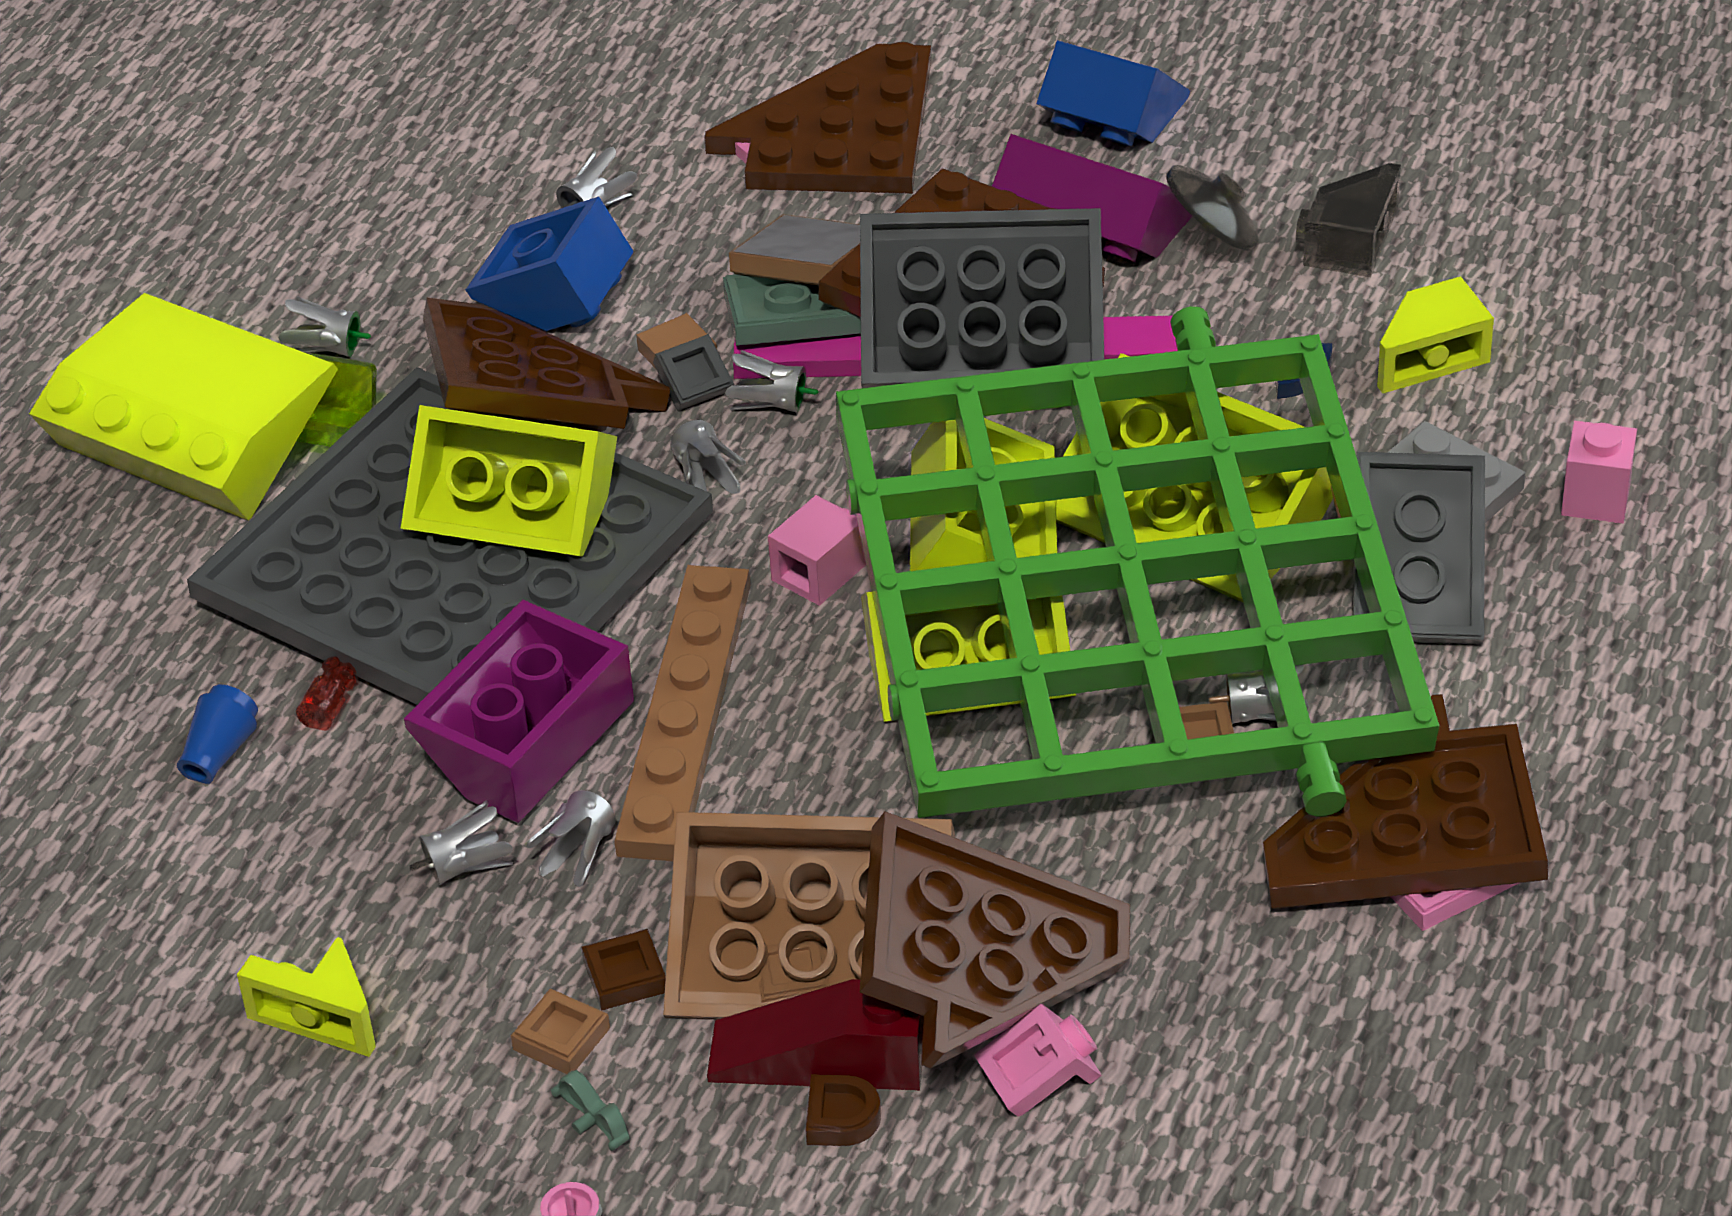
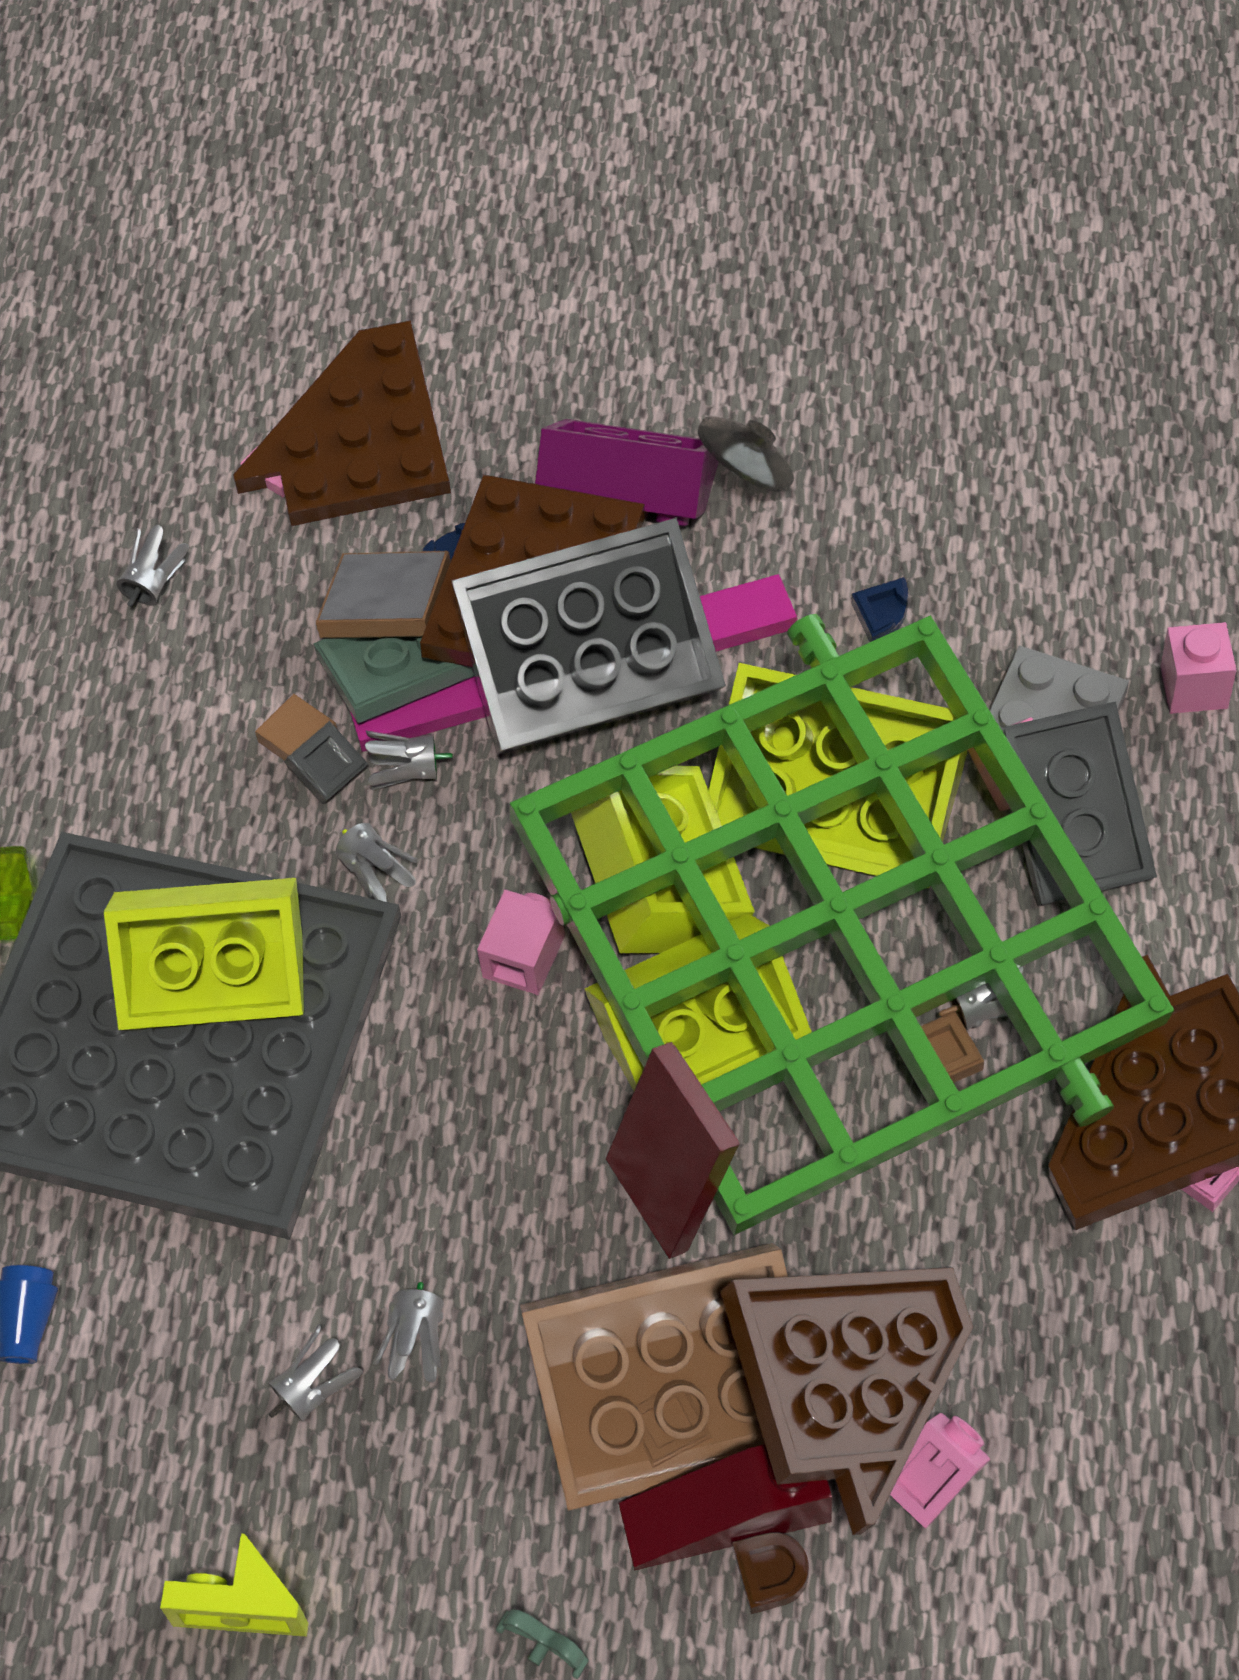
camera: 15 degrees left, 15 degrees up
clear red piece [296,656,356,731] -> none
magenta slope [404,599,634,823] -> none
reddish brown wing [423,297,670,432] -> none
blue slope [465,196,634,331] -> none
medium nougat tile [511,988,610,1074] -> none
reddish brown tile [581,929,666,1011] -> none
medium nougat plate [614,565,751,861] -> none
blue slope [1036,40,1191,147] -> none
clear smoke slope [1296,163,1401,278] -> none
neon yellow slope [1377,276,1494,394] -> none
none -> dark red tile [606,1042,740,1259]

